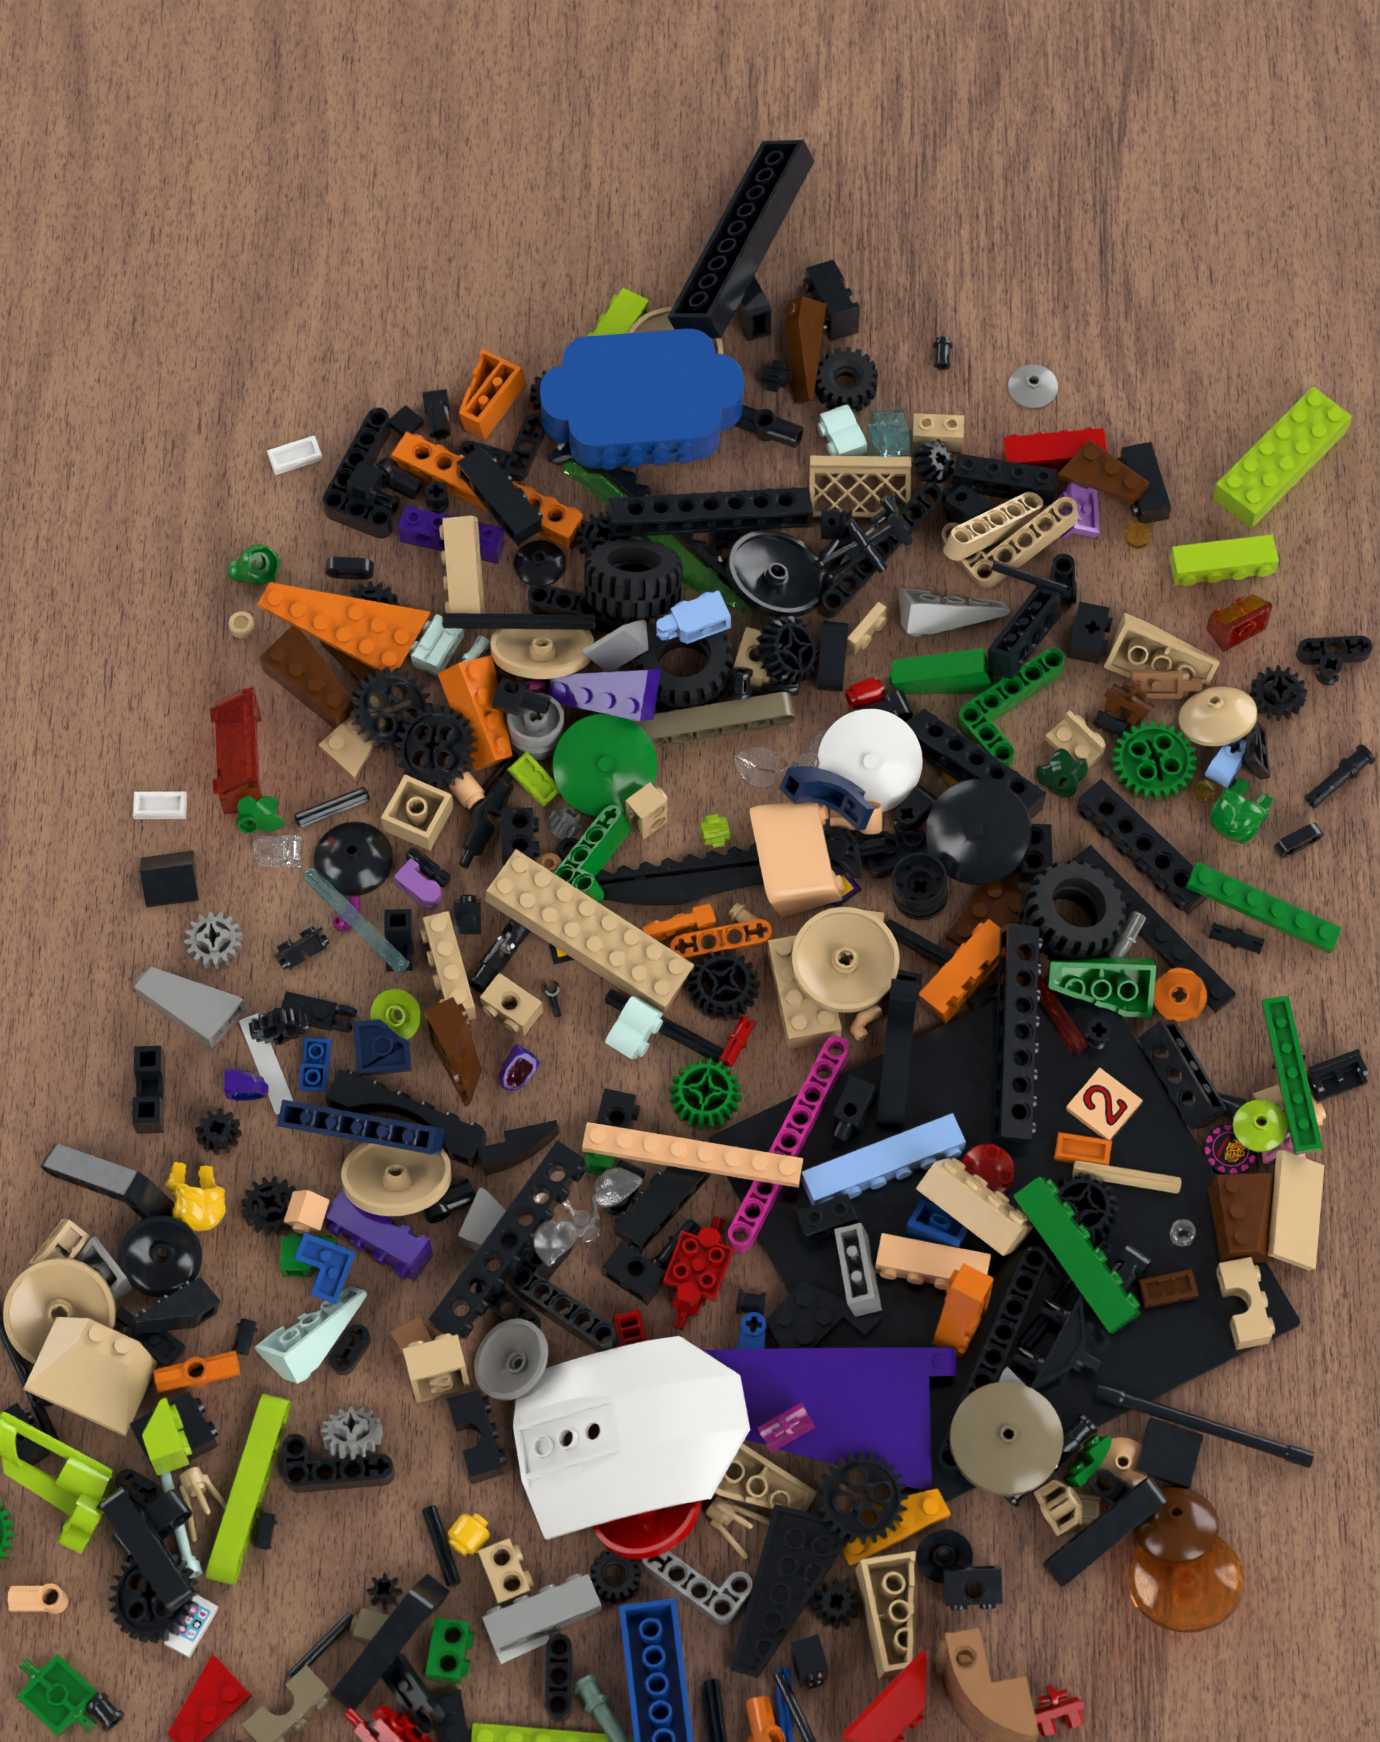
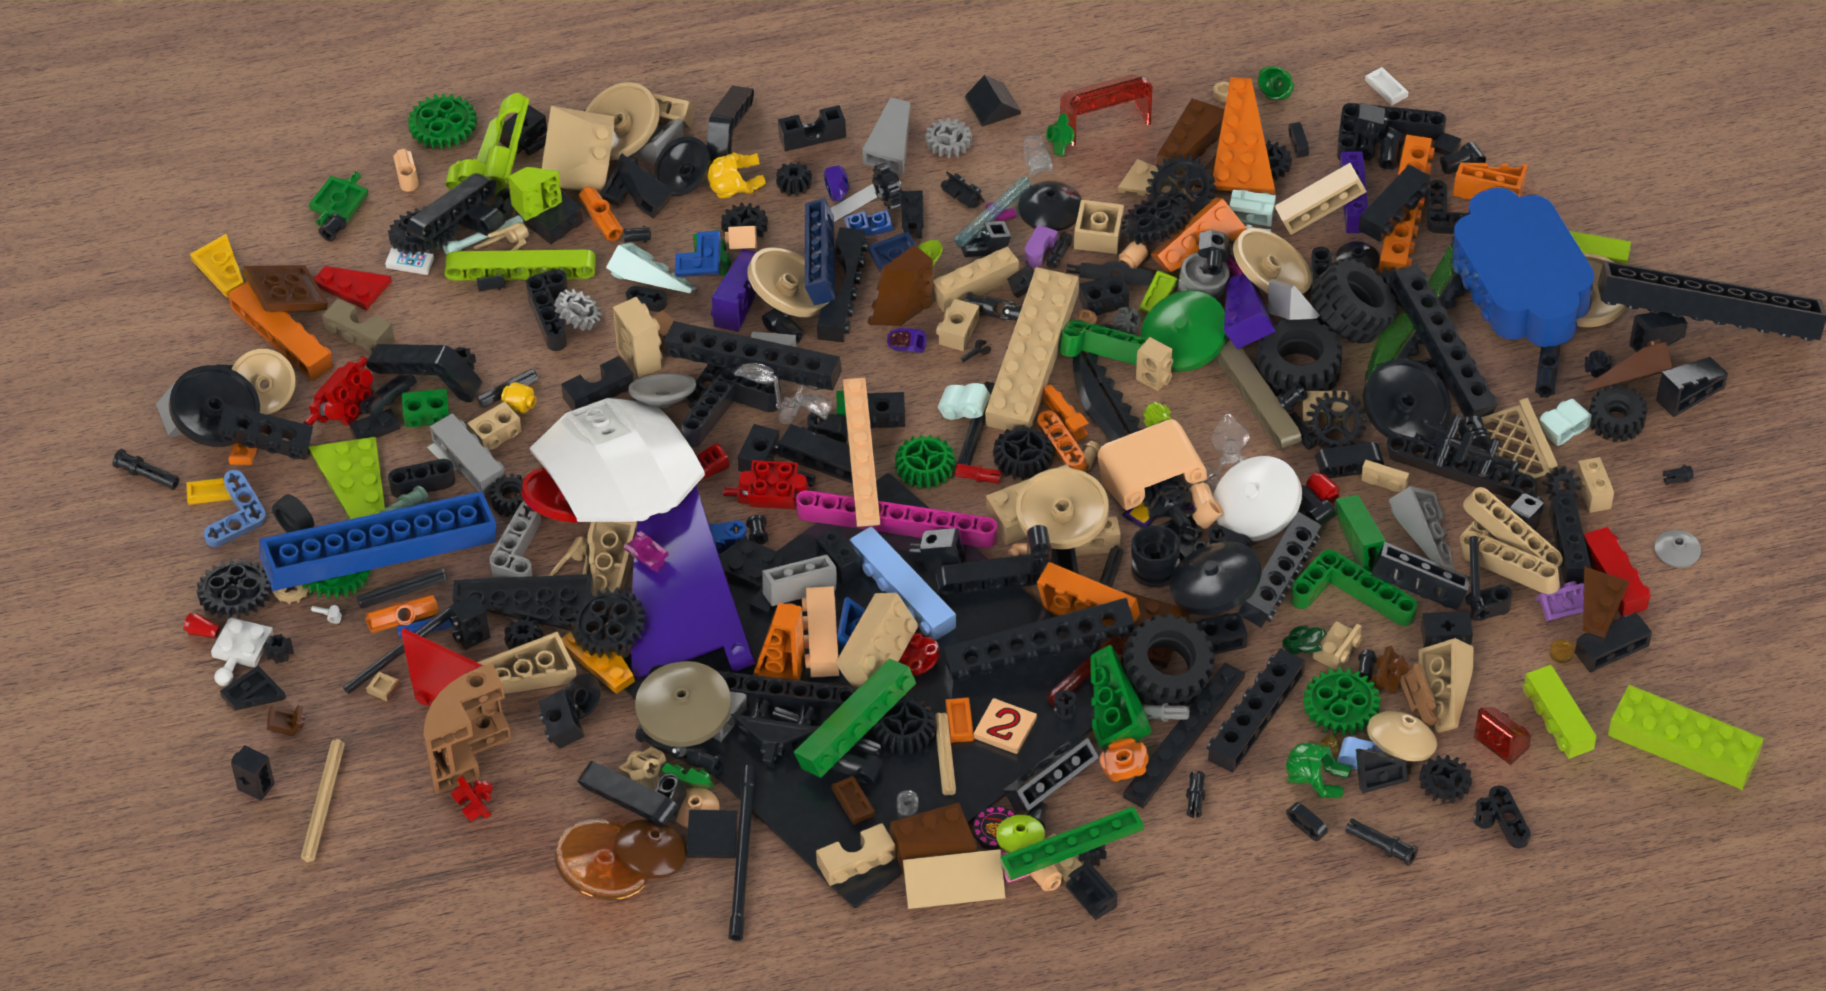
camera: 75 degrees right, 15 degrees down
white tile [133,791,187,819] -> none
black bar [287,1611,354,1678] -> none
black axle [294,787,370,828] -> none
black bush [425,481,449,513] -> none
black axle [442,613,596,630] -> none
black slope [479,1120,559,1176] -> none
light blue hinge [656,591,731,644] -> none
dark blue arch [779,766,875,831] -> none
clear light blue brick [869,409,910,457] -> none
green plate [1185,862,1341,954] -> none

